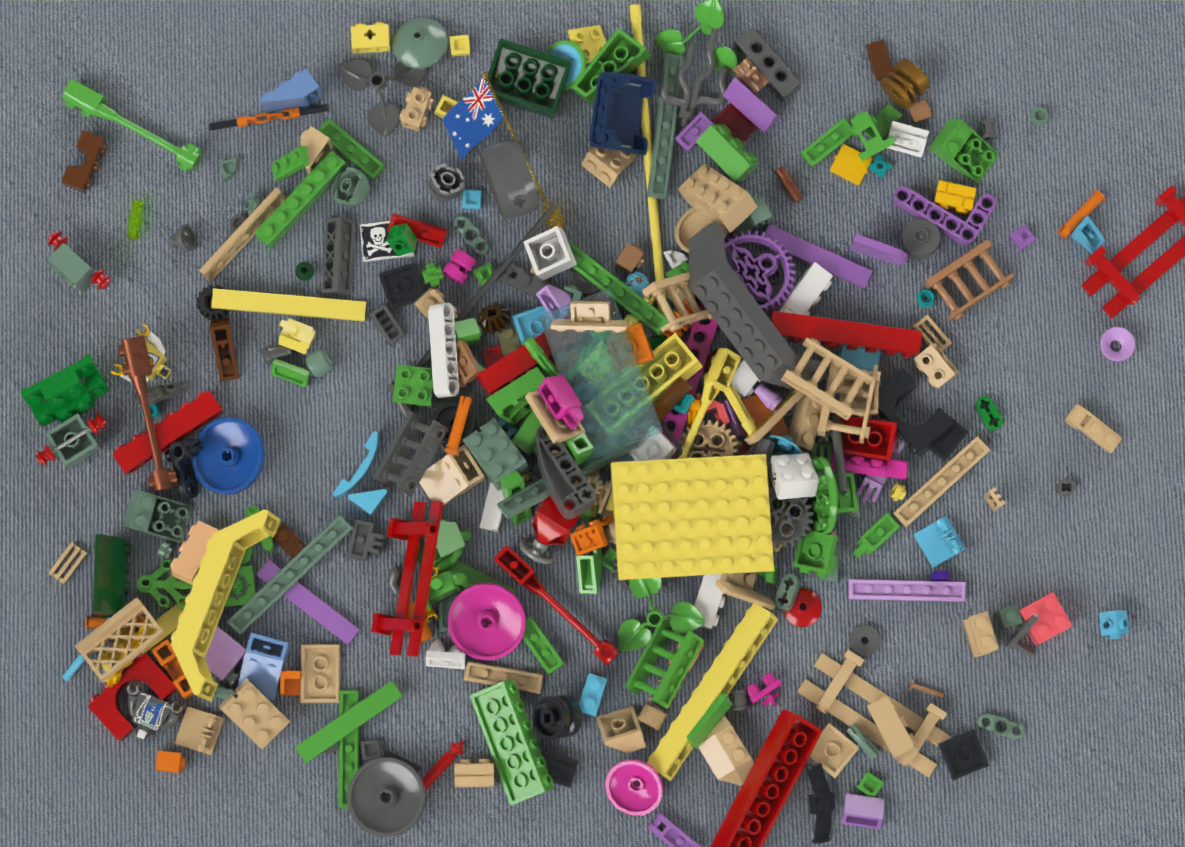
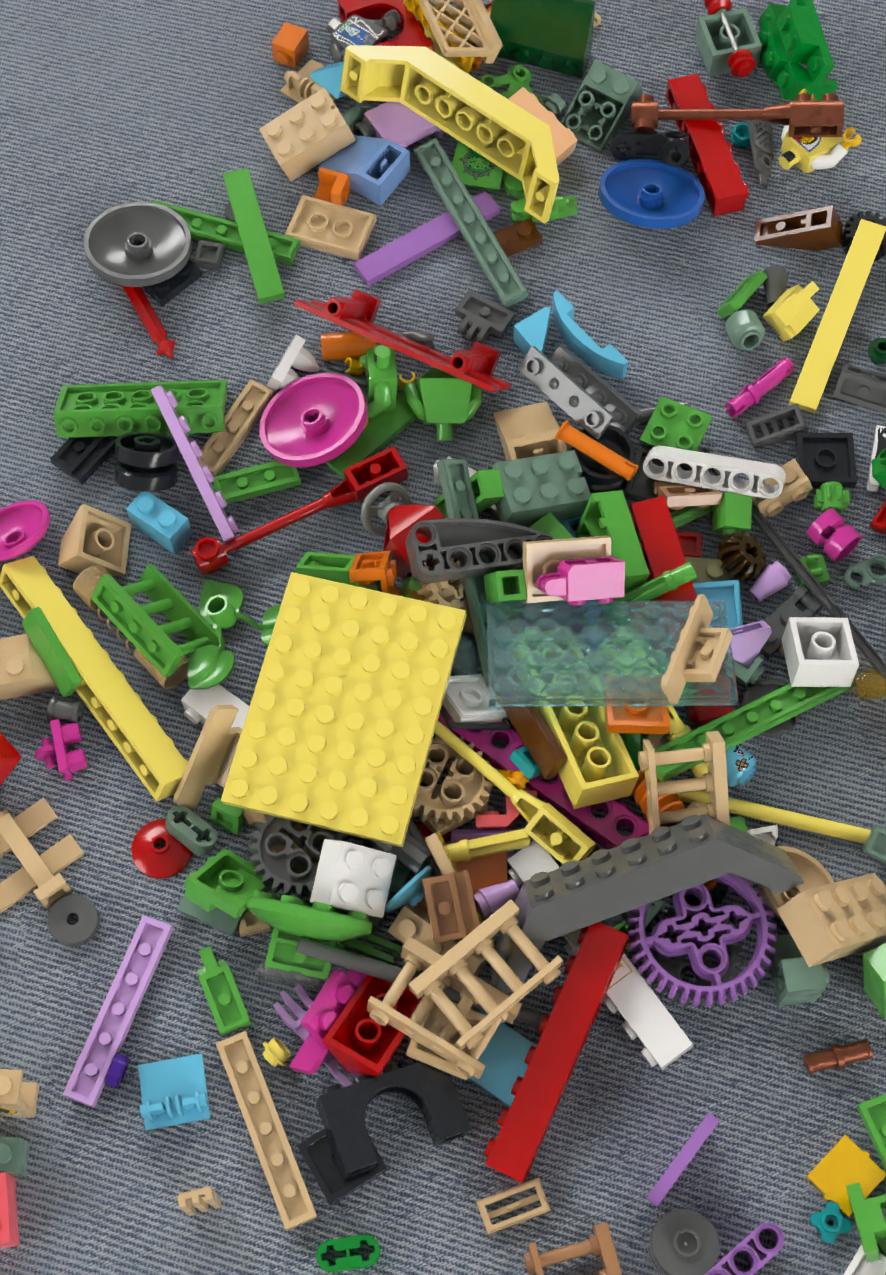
camera: 110 degrees right, 15 degrees down
tan brick [454,759,495,788] -> none
medium nougat brick [616,243,645,274] -> none
medium lavender tile [765,224,873,289] -> none
tan brick [914,343,959,388] -> none
teal plate [916,289,935,307] -> none
none -> lavender plate [151,385,240,543]
none -> medium azure slope [309,61,347,99]
none -> medium nougat plate [421,870,479,944]
none -> dark pink pin [725,357,795,418]
none -> lavender cone [748,561,791,604]

